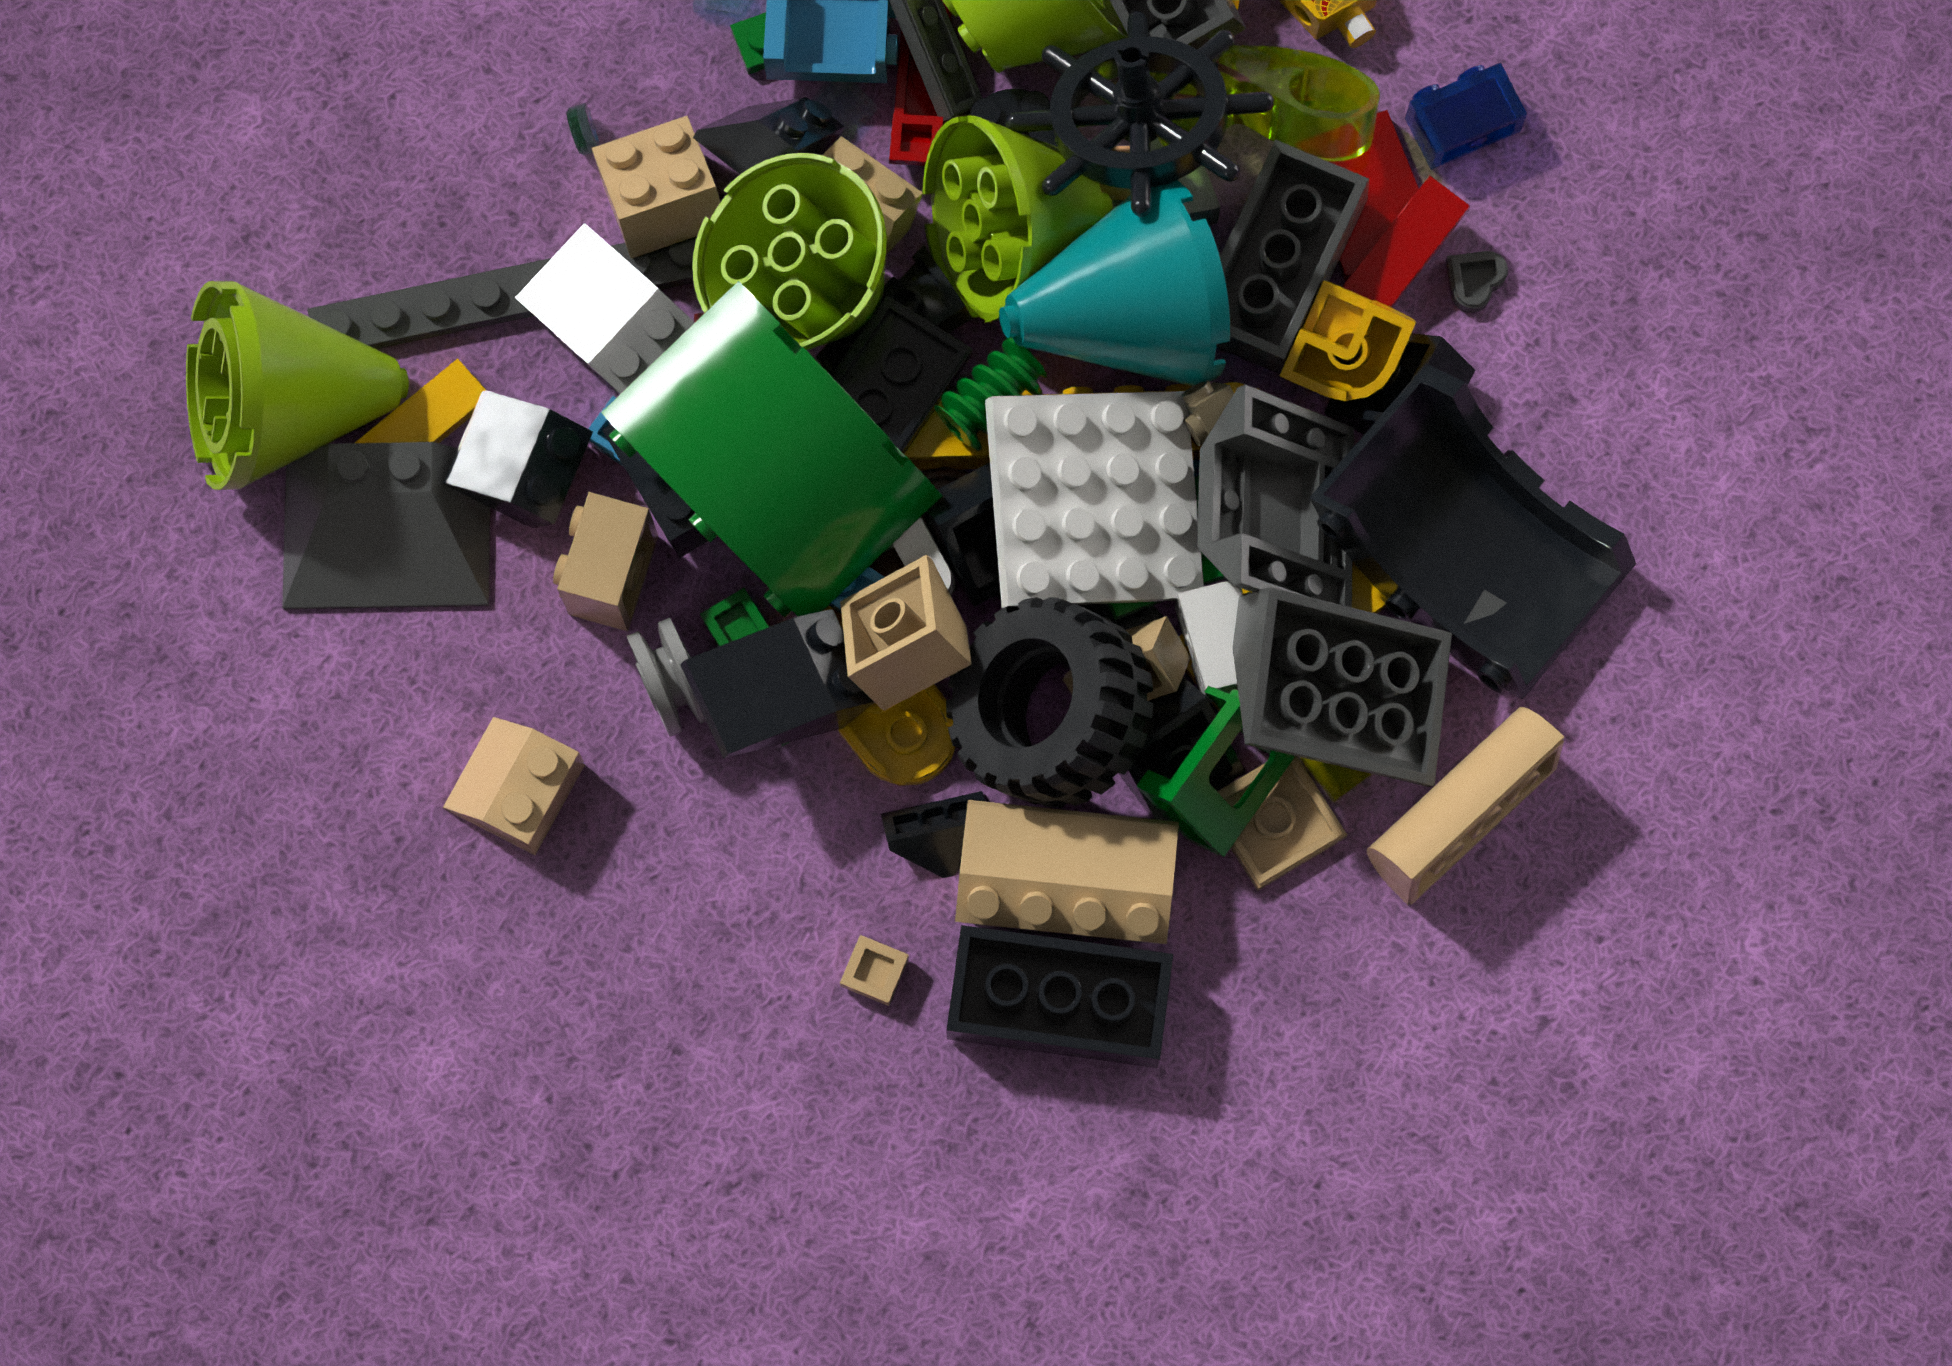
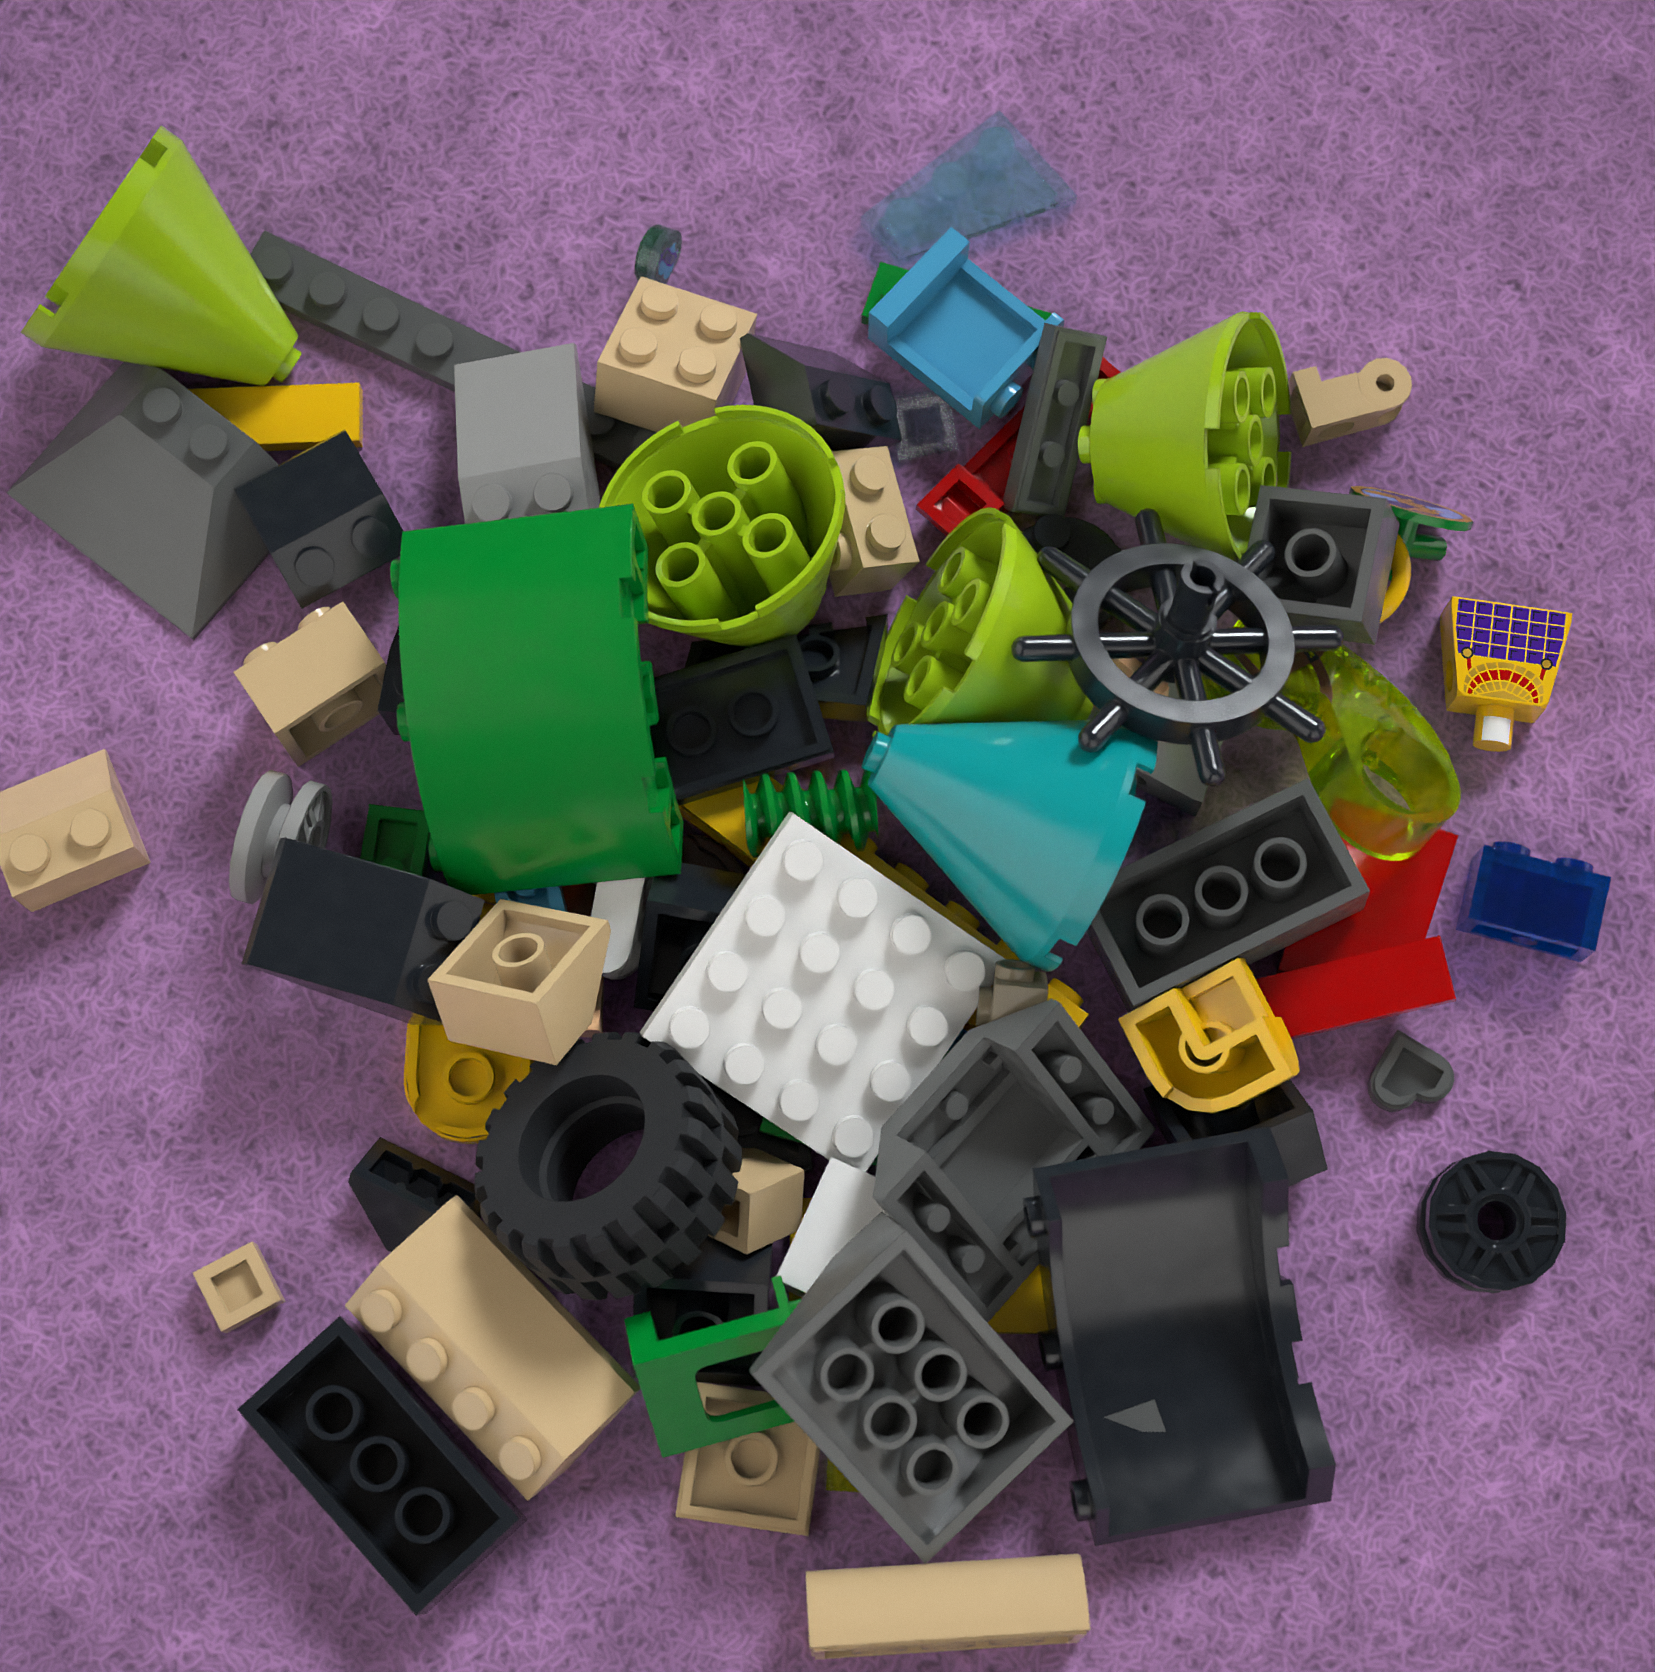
camera: 40 degrees right, 0 degrees up
none -> black wheel [1416,1151,1567,1294]

